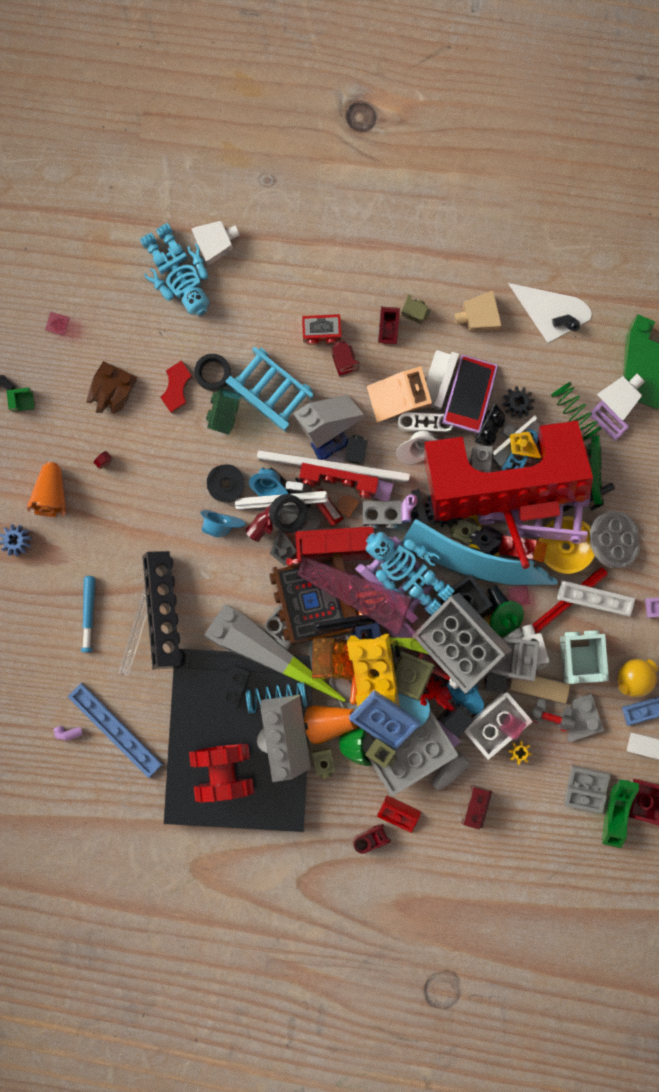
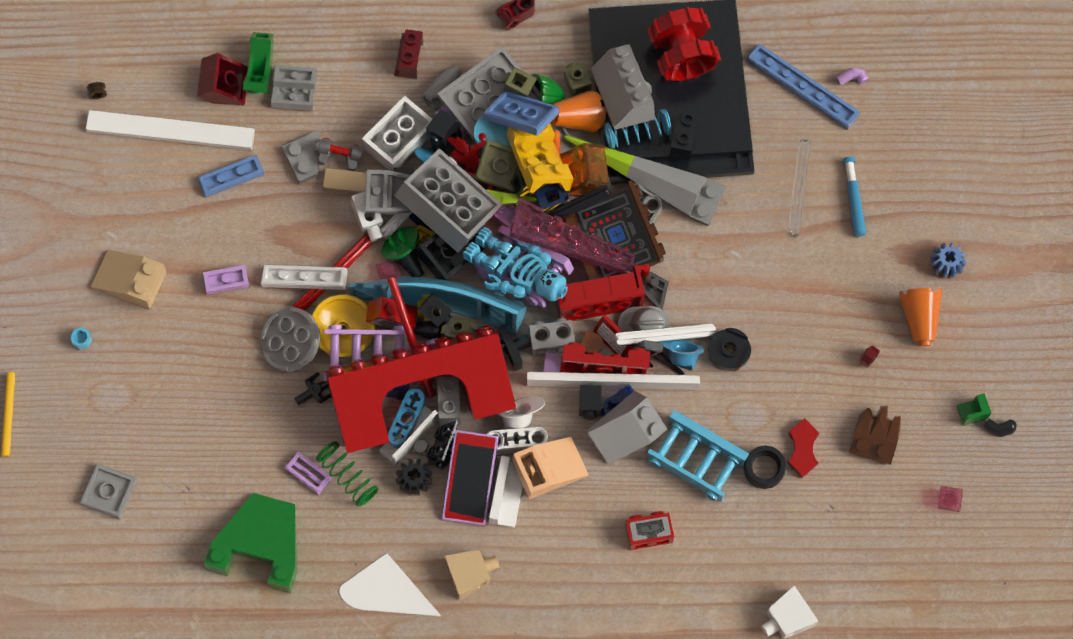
camera: 170 degrees right, 15 degrees down
medium azure piece [140,223,210,316] -> none
black brick [142,551,182,670] -> none
dark azure piece [200,510,246,537] -> none
clear green brick [206,387,242,435] -> none
dark red piece [246,505,273,542] -> none
black tyre [269,494,308,533] -> none
dark red window [332,341,360,376] -> none
red slope [377,795,421,833] -> none
dark red slope [378,306,400,344] -> none
olive brick [401,294,431,324] -> none
lavender arm [401,494,418,522] -> none
clear pink plate [498,713,526,741] -> none
yellow gear [507,740,532,765] -> none
yellow piece [510,431,541,458] -> none
red slope [518,501,560,521] -> none
black arm [552,315,580,332] -> none
light aqua container [560,630,609,684] -> none
green wing [588,435,602,505] -> none
white torso [597,374,645,421] -> none
yellow brick [617,659,658,698] -> none

